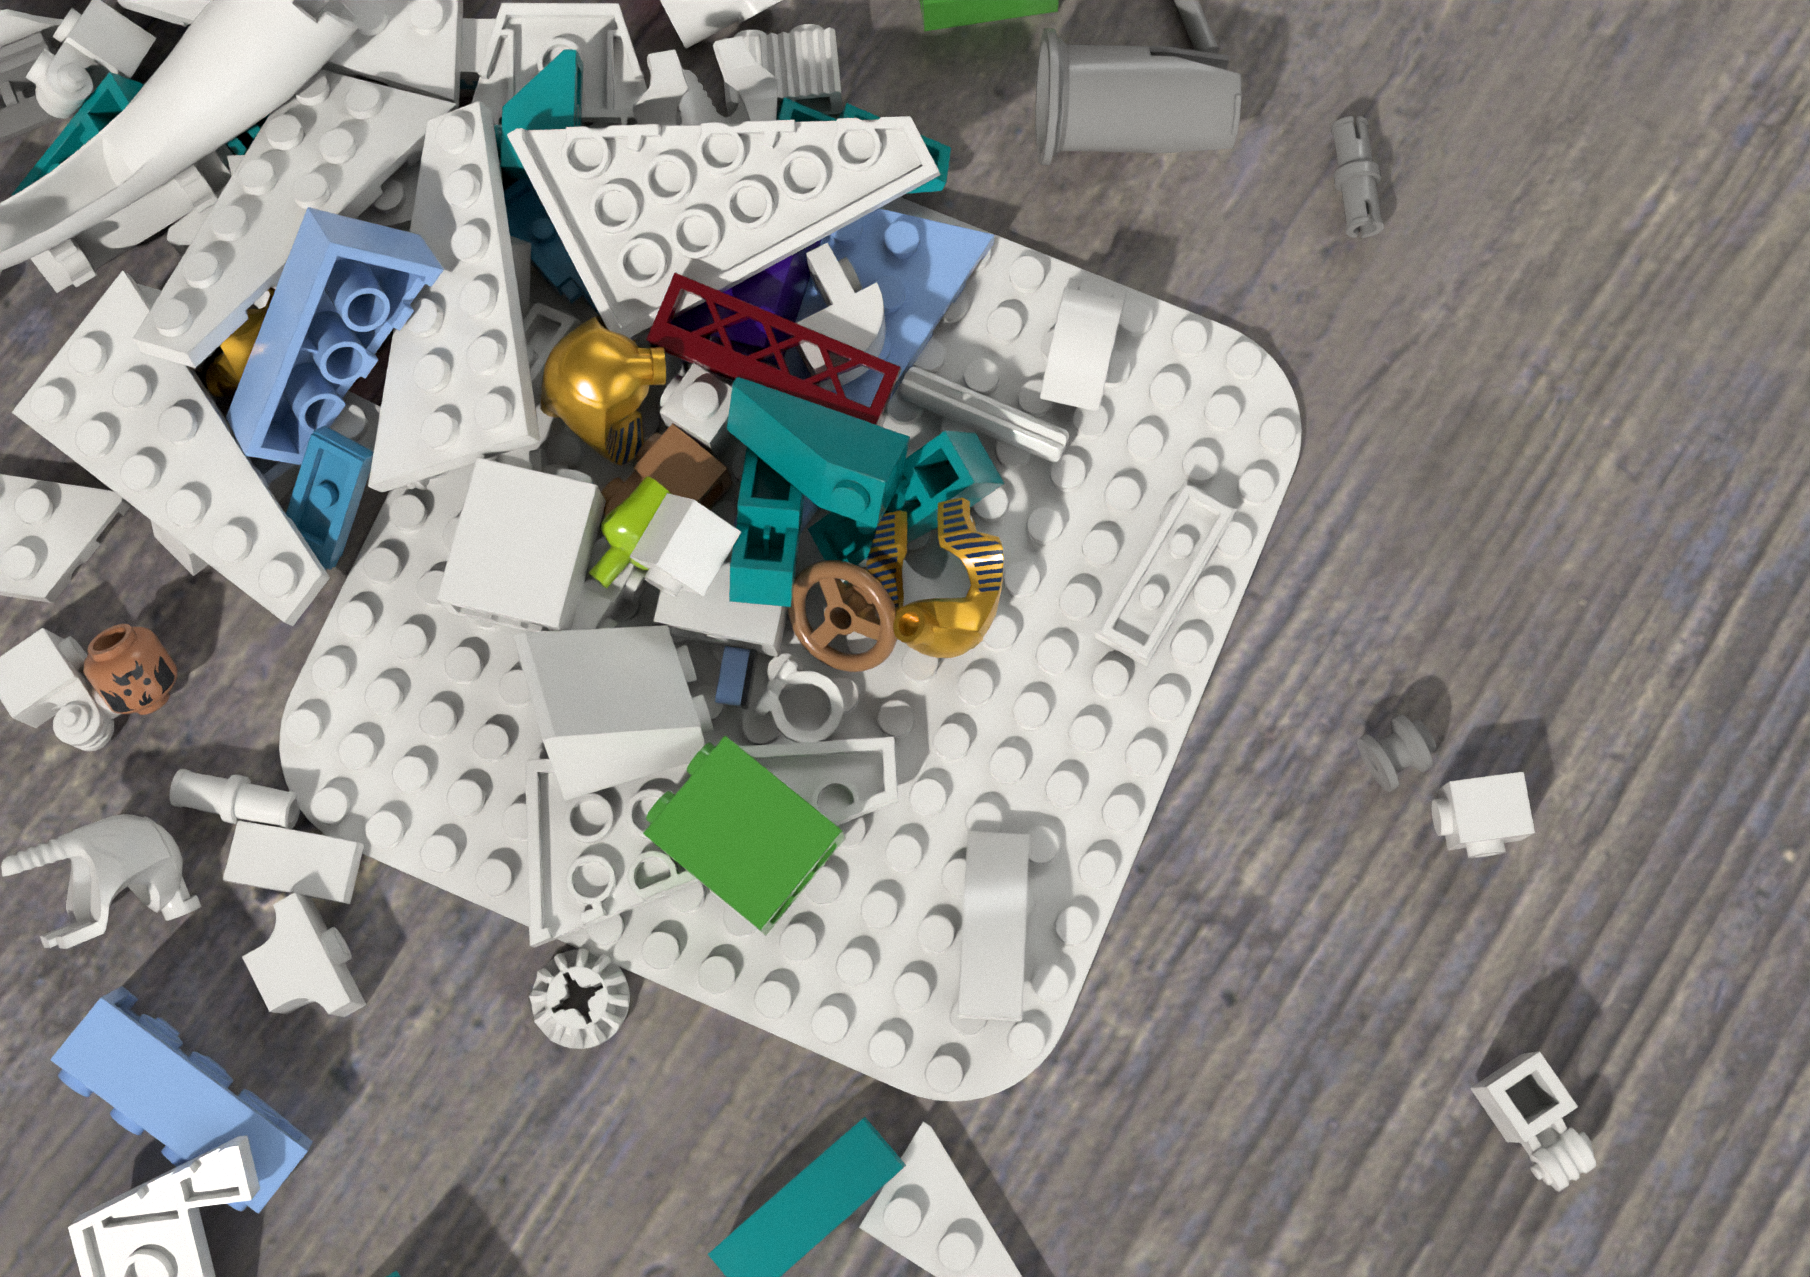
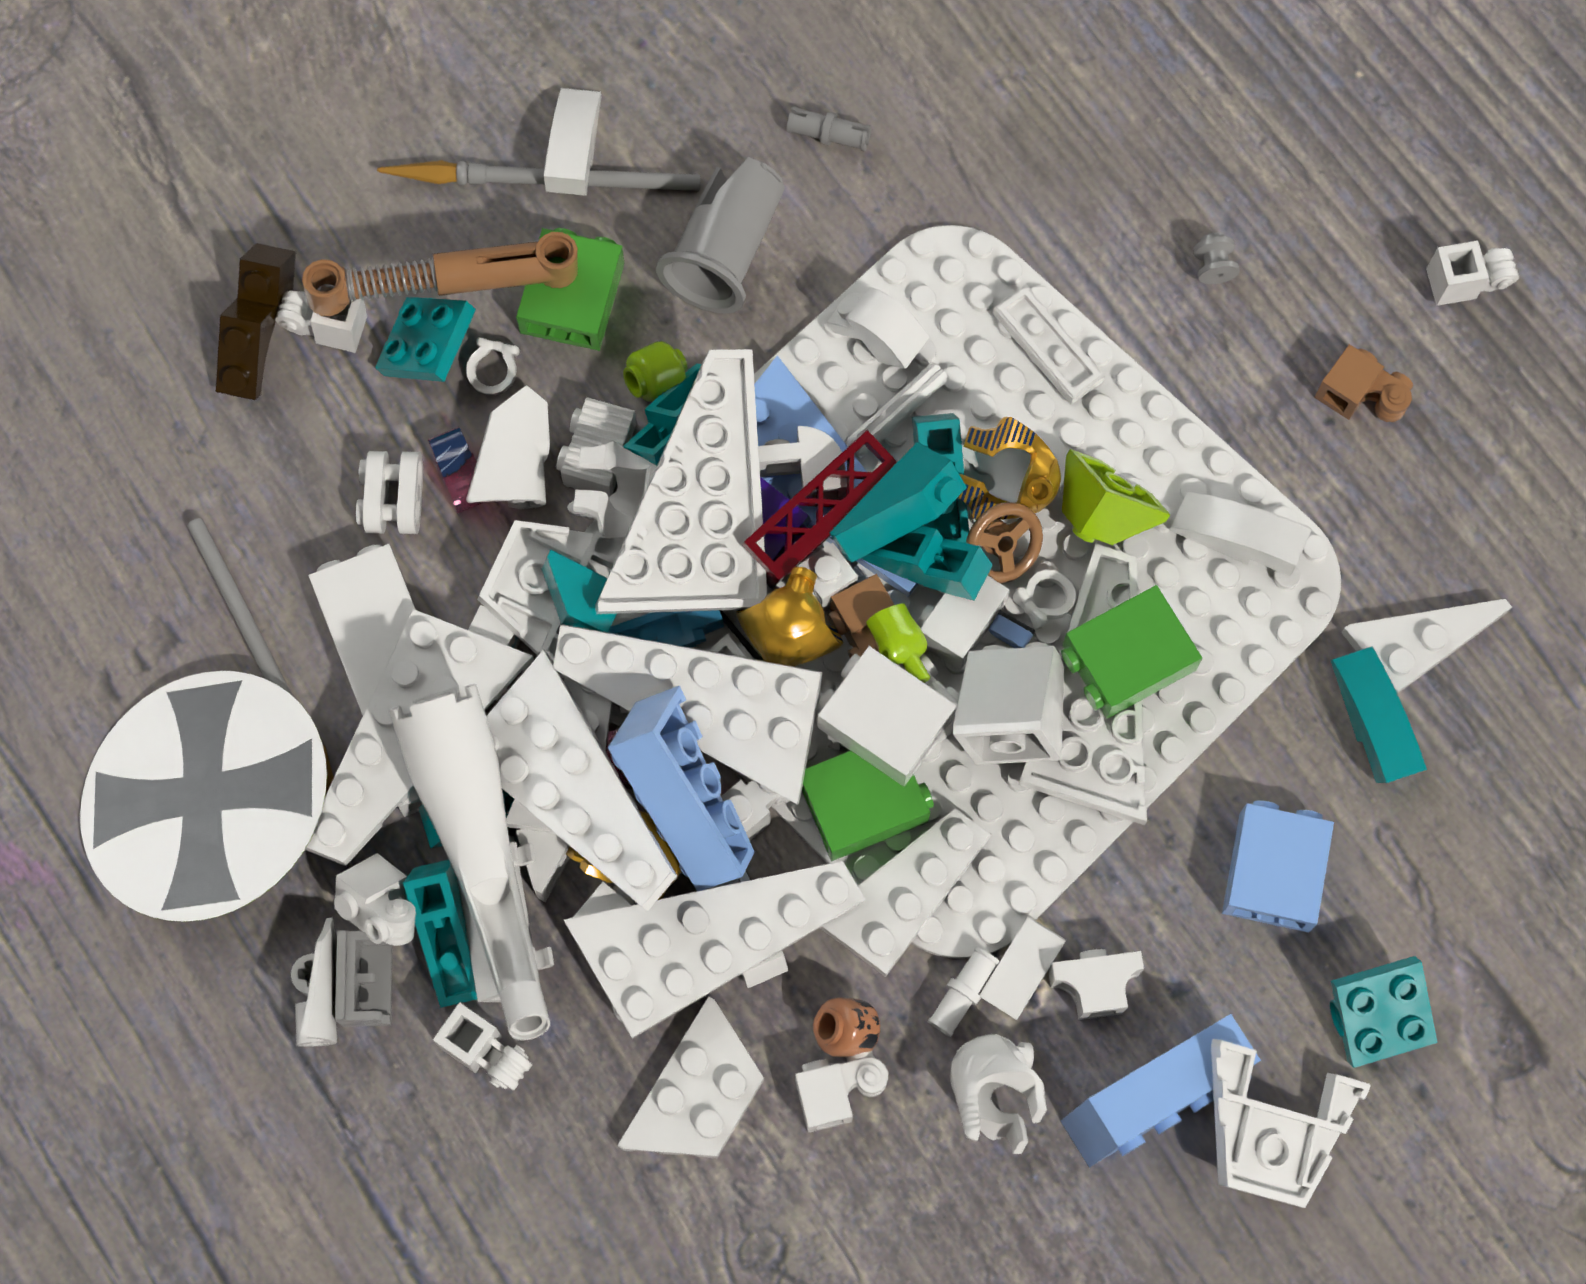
camera: 75 degrees left, 5 degrees down
dark azure hinge [286,426,374,570] -> none
white gear [529,948,630,1049] -> none
white brick [630,493,741,597] -> none
white brick [1431,772,1535,858] -> none
none -> lime head [623,341,688,402]
none -> bright green brick [801,751,934,862]
none -> white wing [820,808,991,977]
none -> lime slope [1062,449,1171,545]
none -> light blue brick [1222,800,1334,933]
none -> medium nougat brick [1314,344,1413,422]

